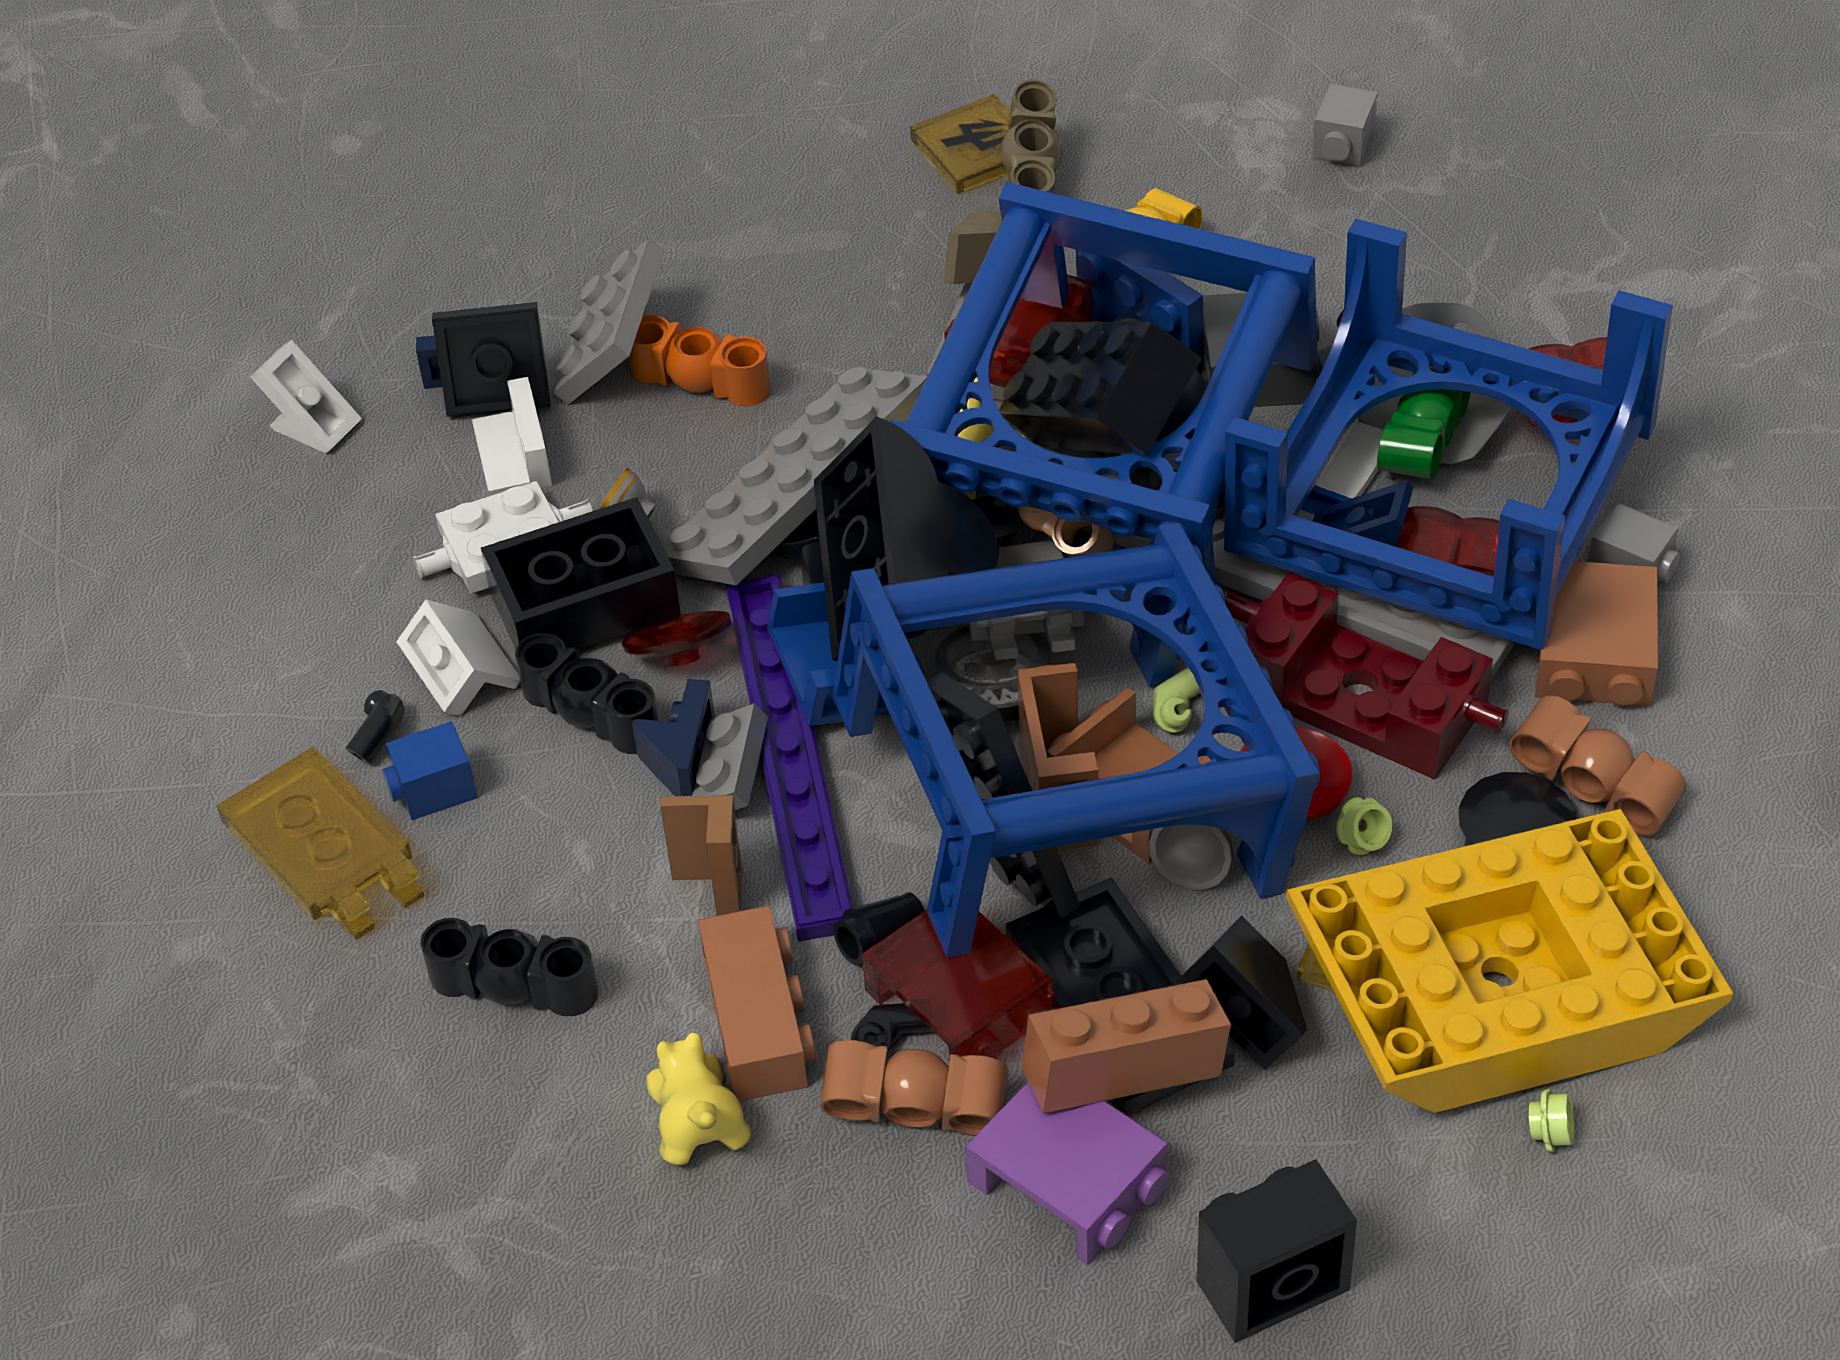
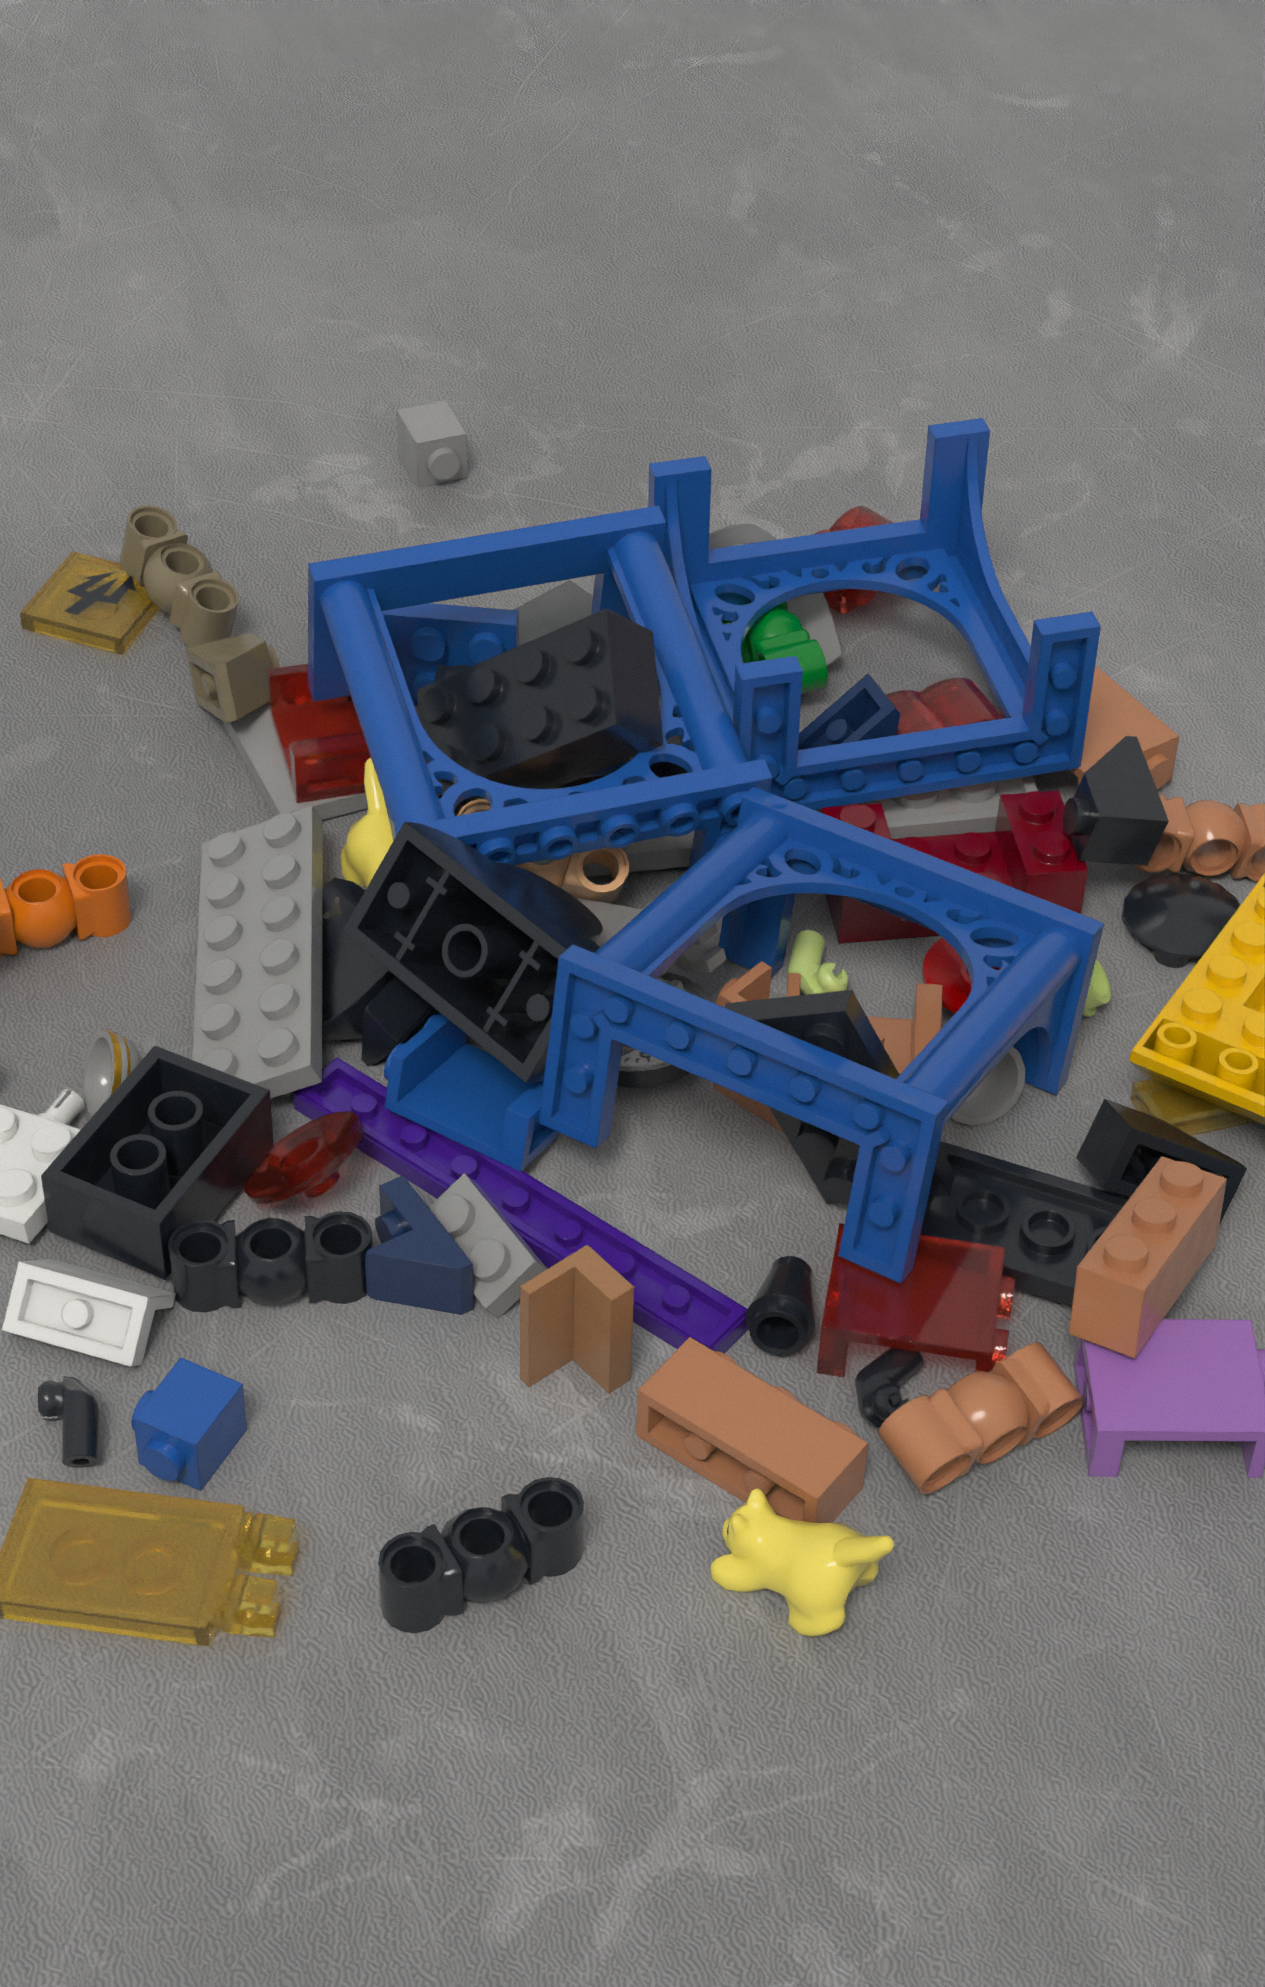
camera: 45 degrees left, 5 degrees down
none -> black slope [1063,736,1169,866]

